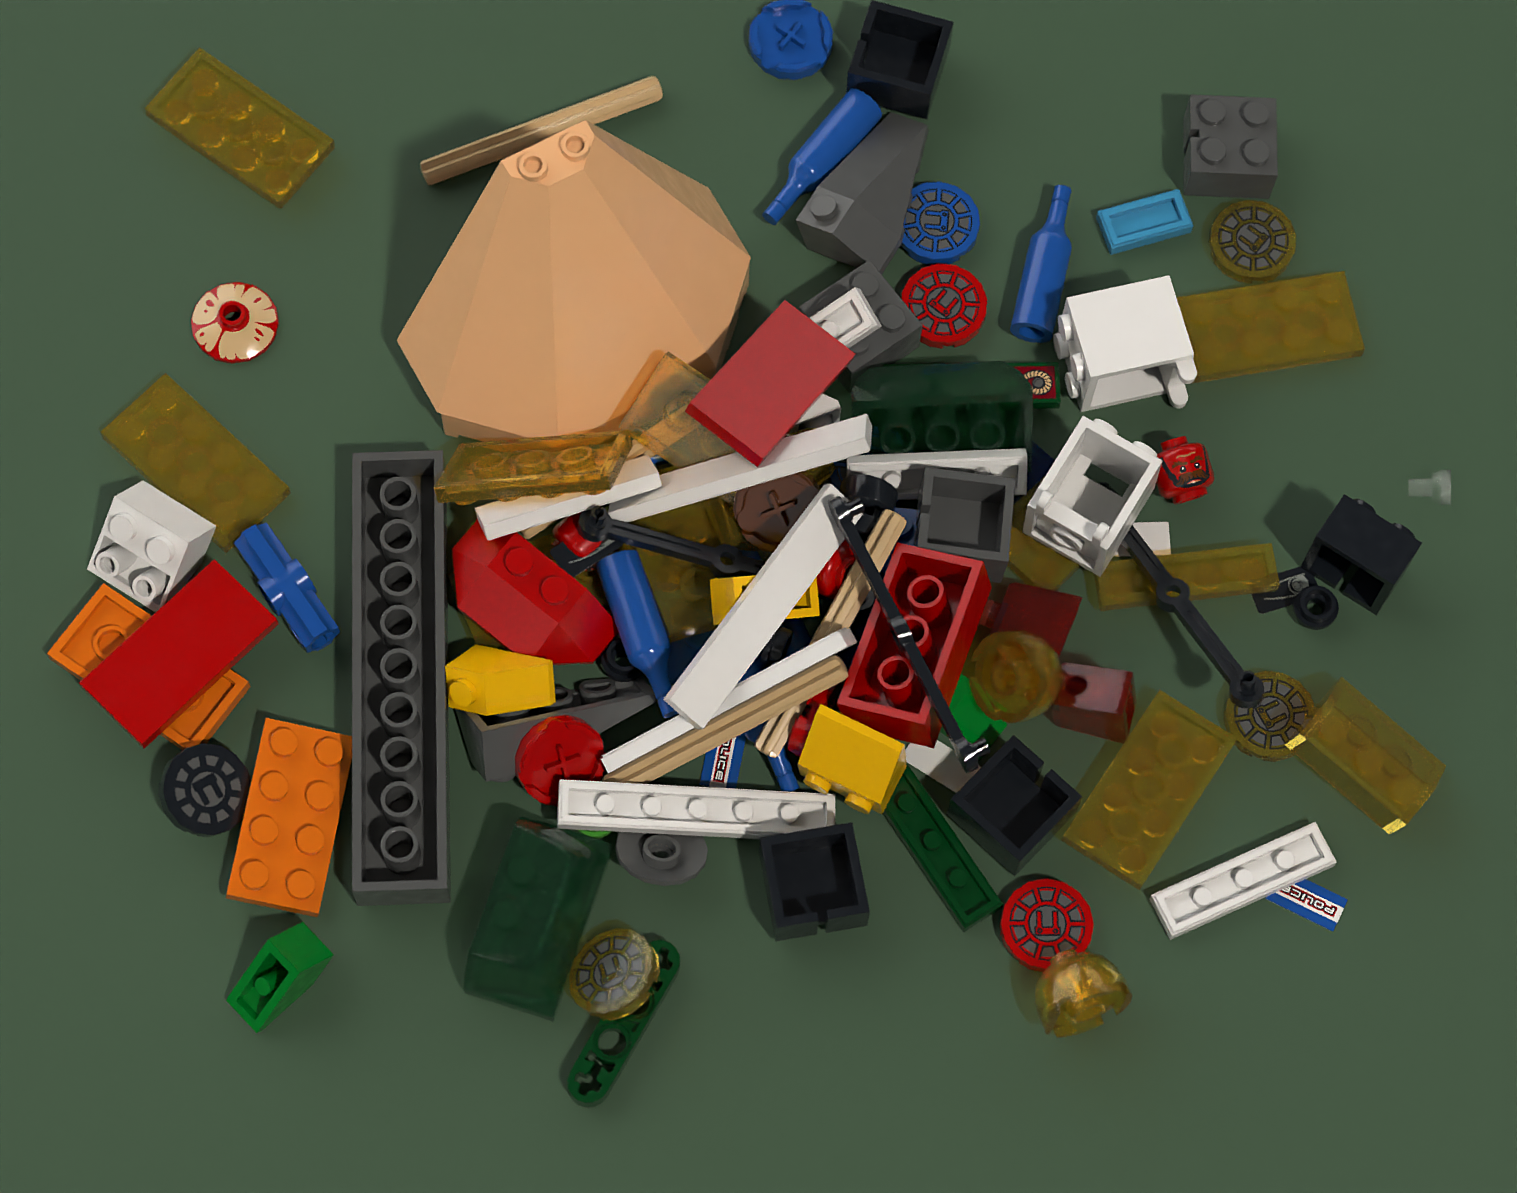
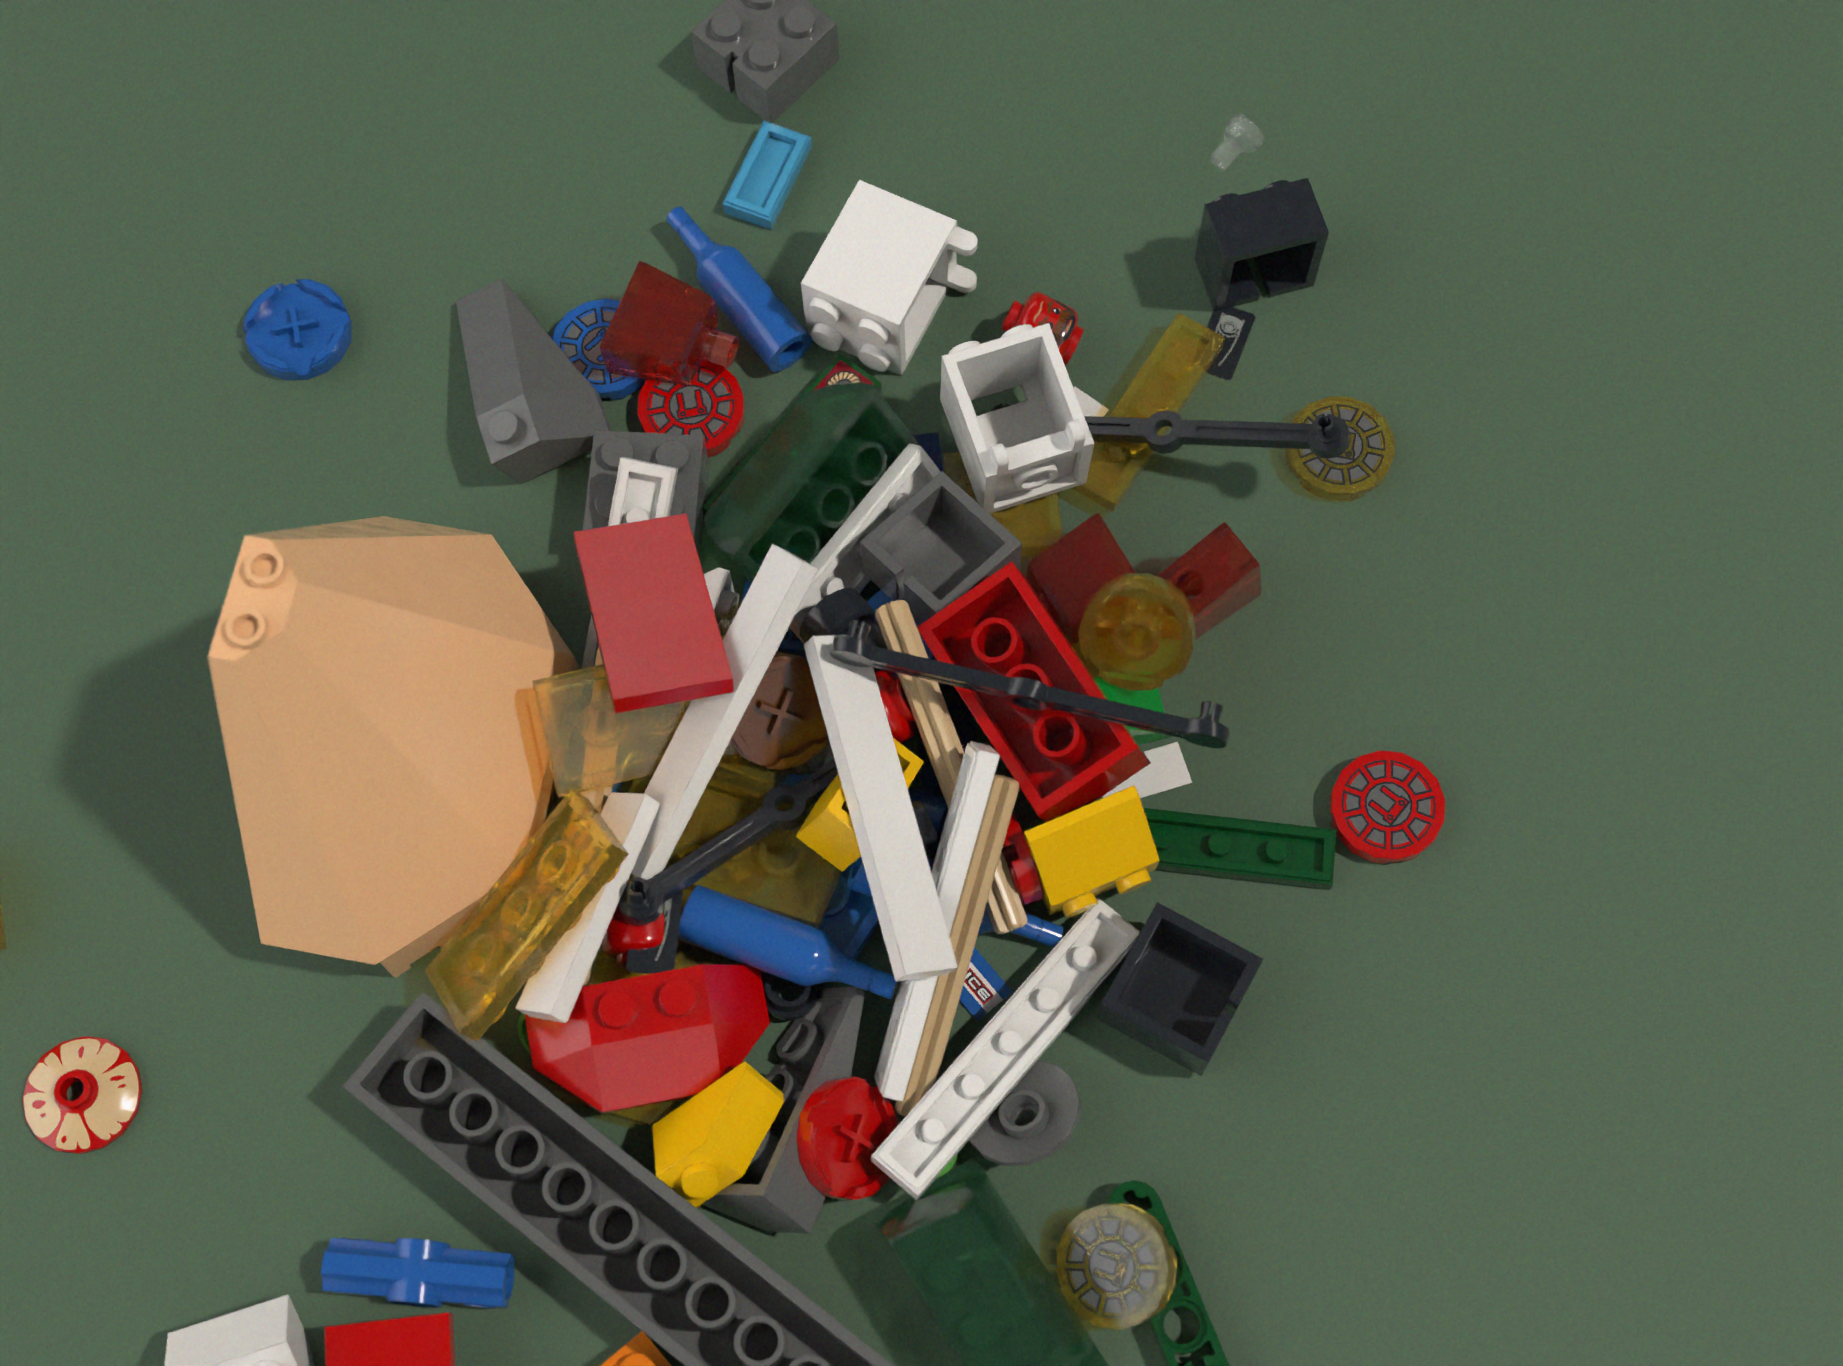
camera: 45 degrees left, 0 degrees up
clear yellow plate [101,373,291,553] -> none
tan axle [420,76,663,185] -> none
blue piece [762,89,882,225] -> none
black piece [846,0,954,119] -> none
black piece [947,735,1082,876] -> none
clear yellow cylinder [1035,949,1132,1038] -> none
clear yellow plate [1062,690,1238,890] -> none
white tile [1149,822,1337,940] -> none
clear yellow plate [1176,271,1365,384] -> none
tile [1209,200,1296,284] -> none
sticker [1266,879,1348,932] -> none
clear yellow slope [1284,676,1446,835] -> none
black plate [1293,585,1339,630] -> none
none -> clear red torso [600,261,739,386]

